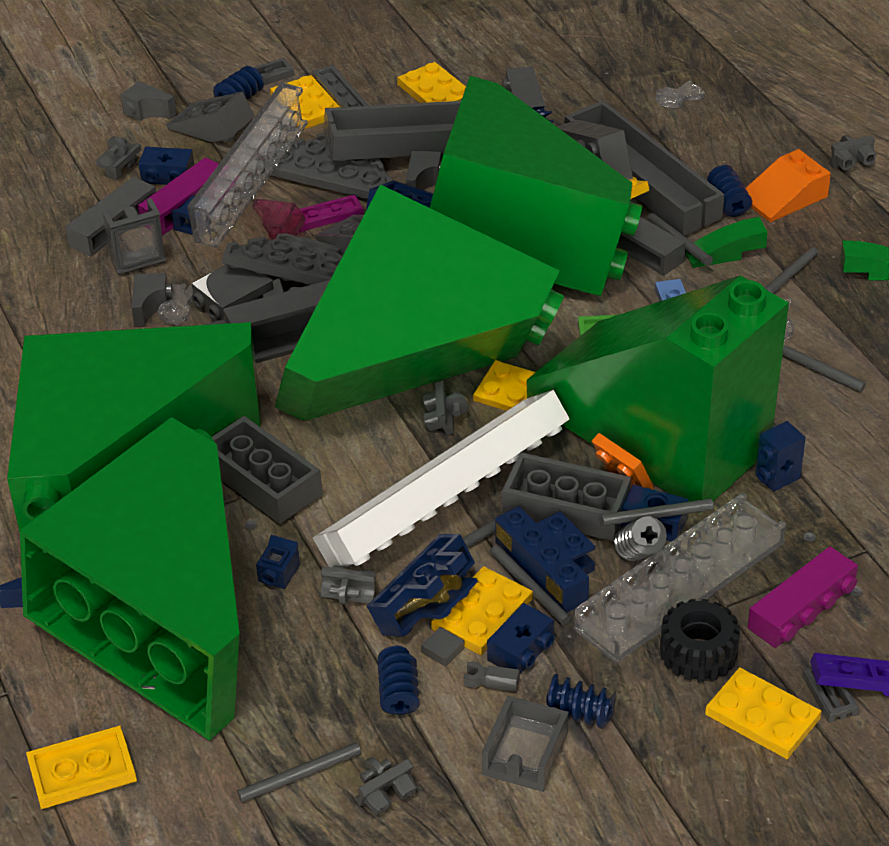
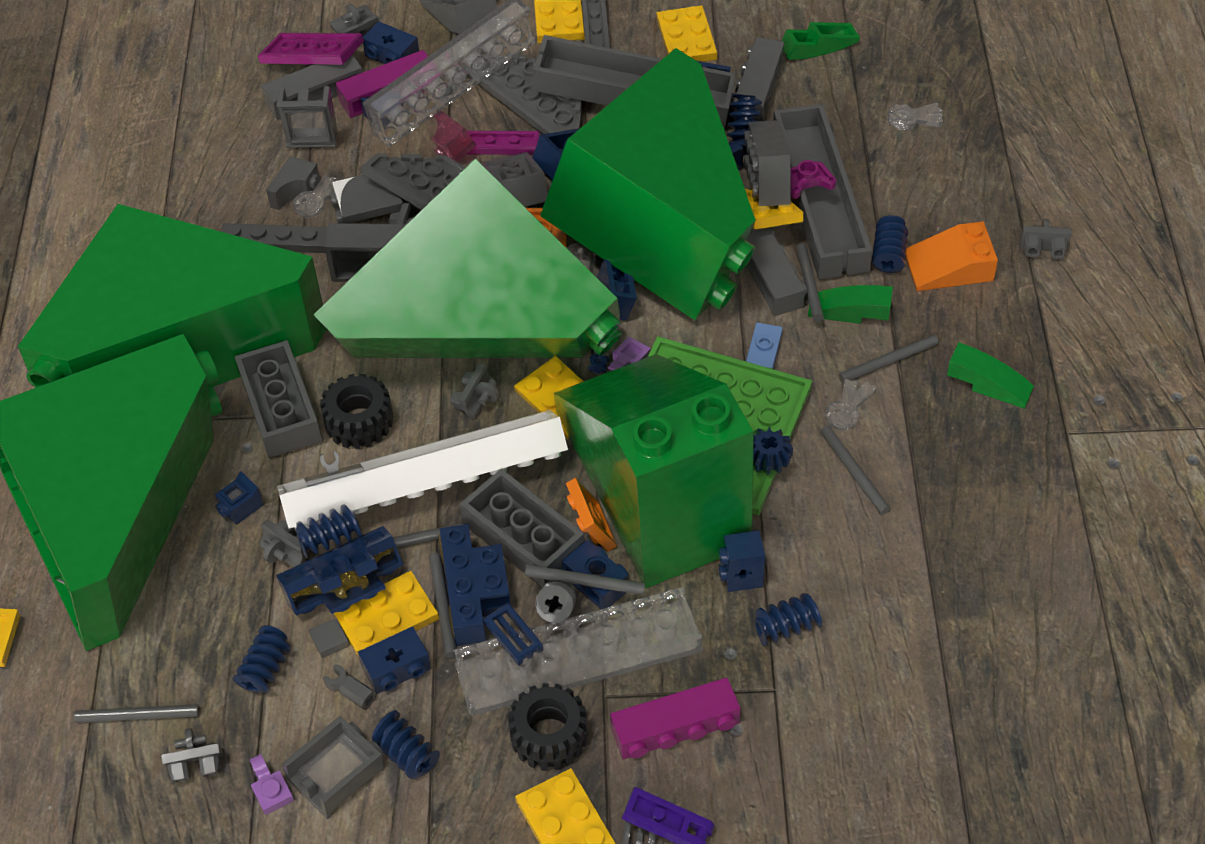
camera: 25 degrees right, 10 degrees up
none -> medium lavender plate [250,754,294,815]
none -> magenta tile [258,33,364,65]
none -> dark blue piece [296,504,363,558]
none -> piece [304,451,364,486]
none -> black tyre [320,374,394,449]
none -> dark blue tile [483,603,544,666]
none -> dark blue piece [588,354,609,374]
none -> medium lavender plate [608,337,651,371]
none -> dark blue piece [755,593,822,647]
none -> green slope [781,22,860,60]
none -> magenta piece [790,160,836,199]

